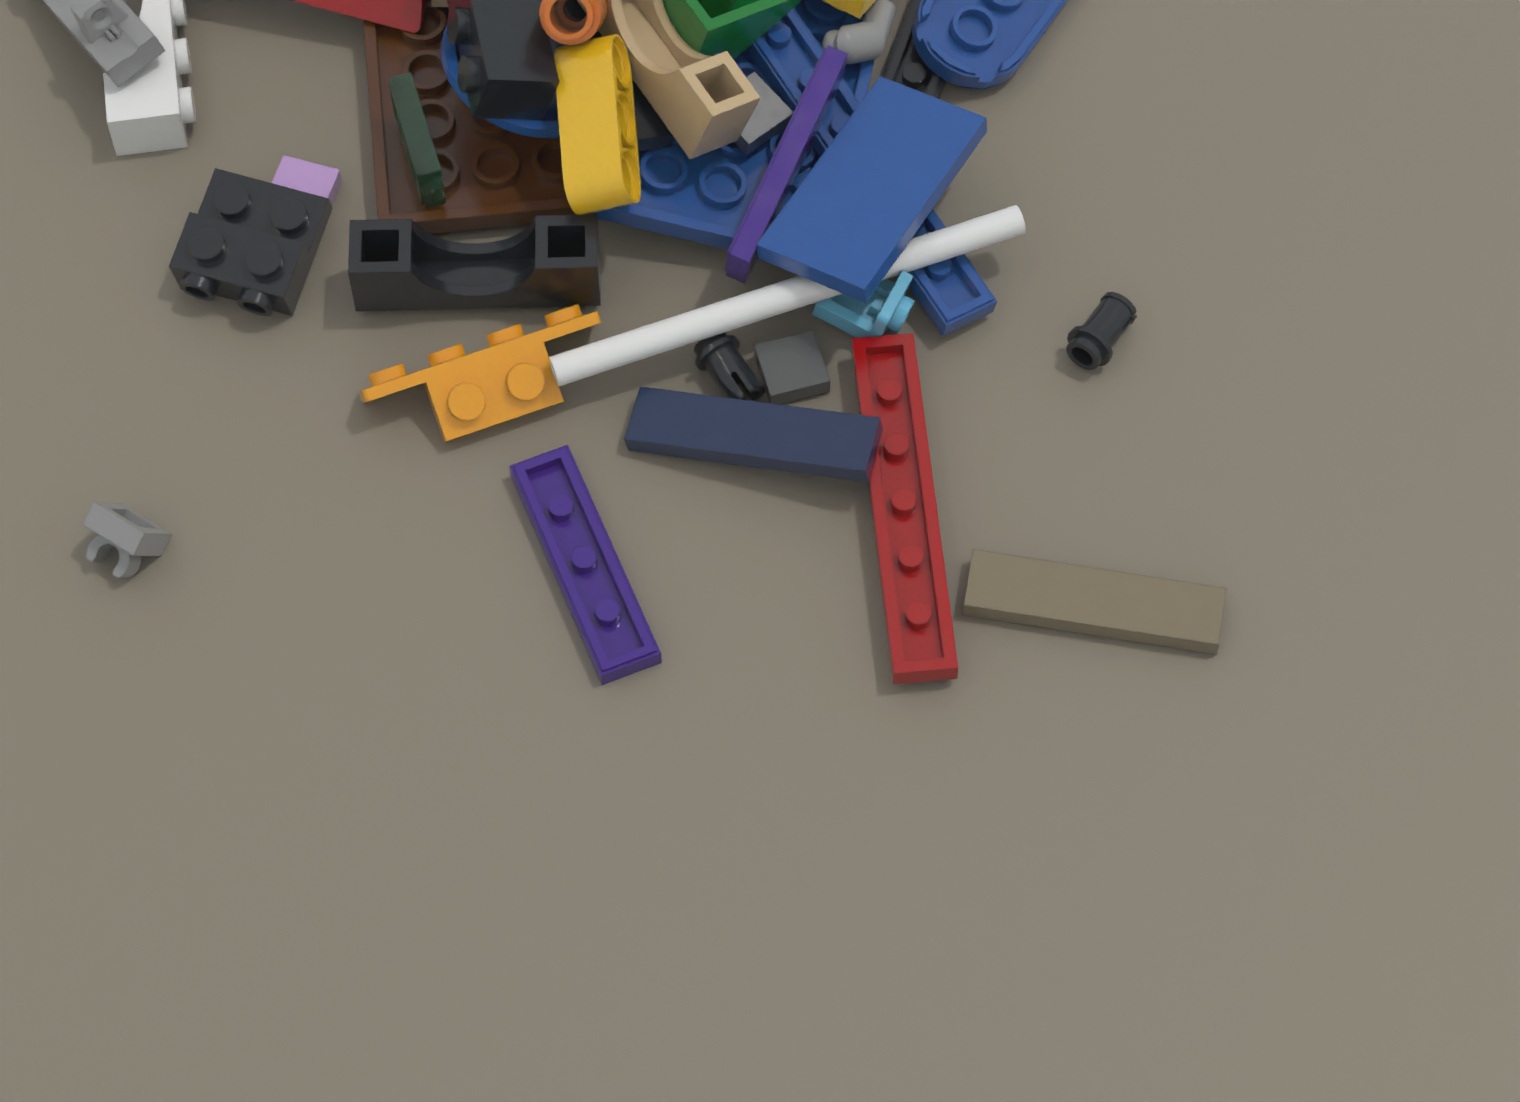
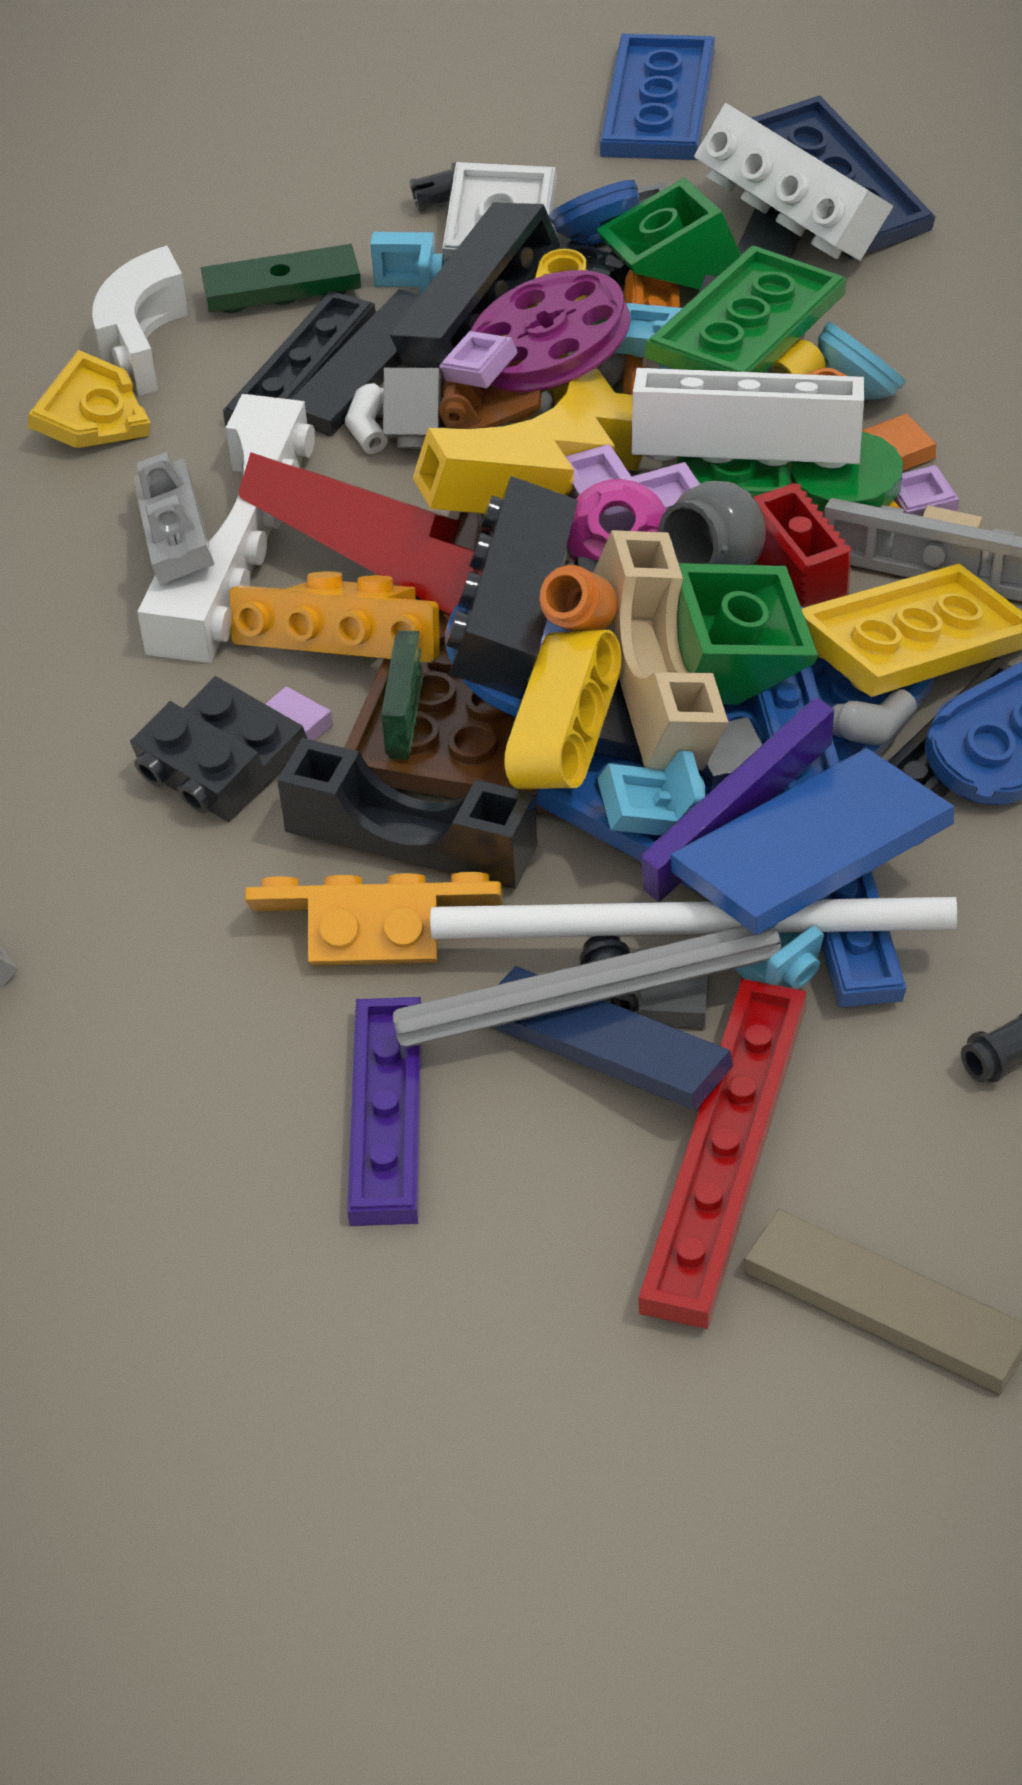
camera: 25 degrees right, 15 degrees down
none -> light orange bracket [229,571,440,662]
none -> light grey axle [393,926,781,1048]
none -> medium azure bracket [597,750,705,836]

